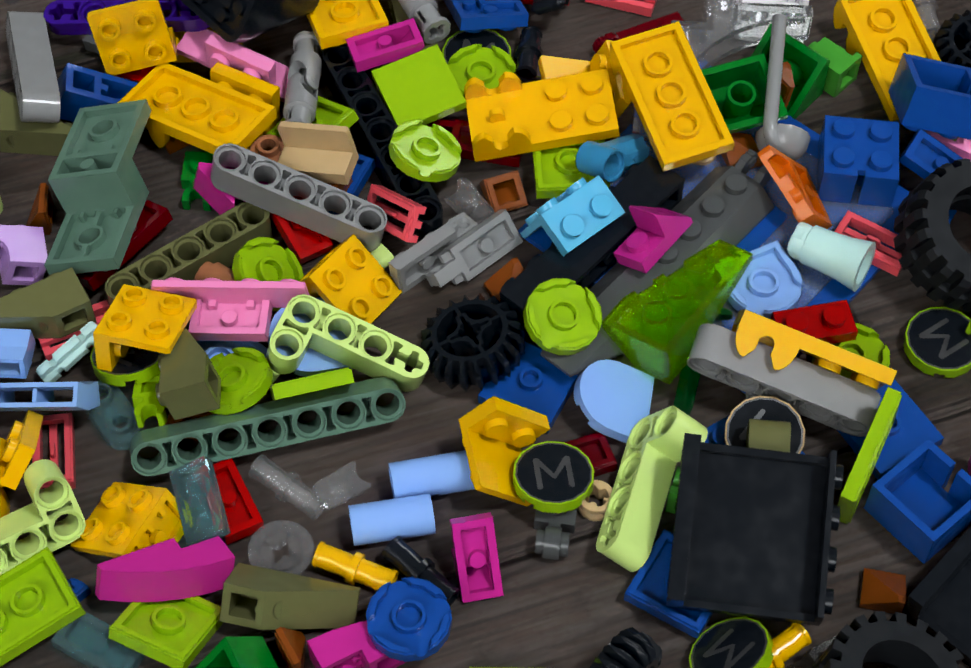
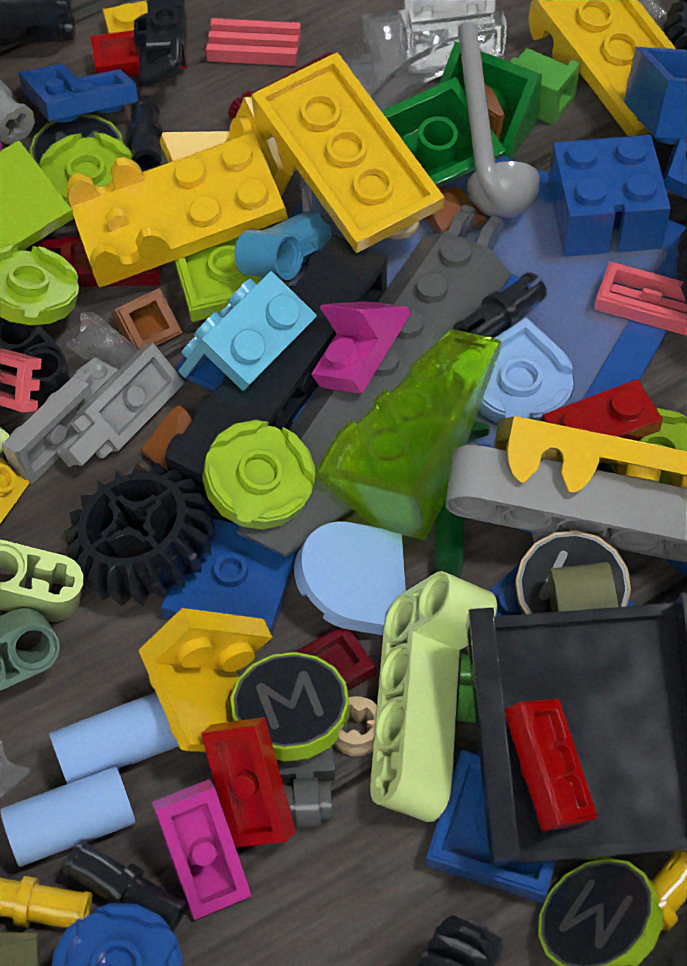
camera: 10 degrees left, 0 degrees up
orange wing [757,145,832,229] -> none
light aqua plant [787,222,876,292] -> none
none -> red plate [201,717,296,847]
none -> black pin [453,272,547,352]
none -> red plate [504,699,598,831]

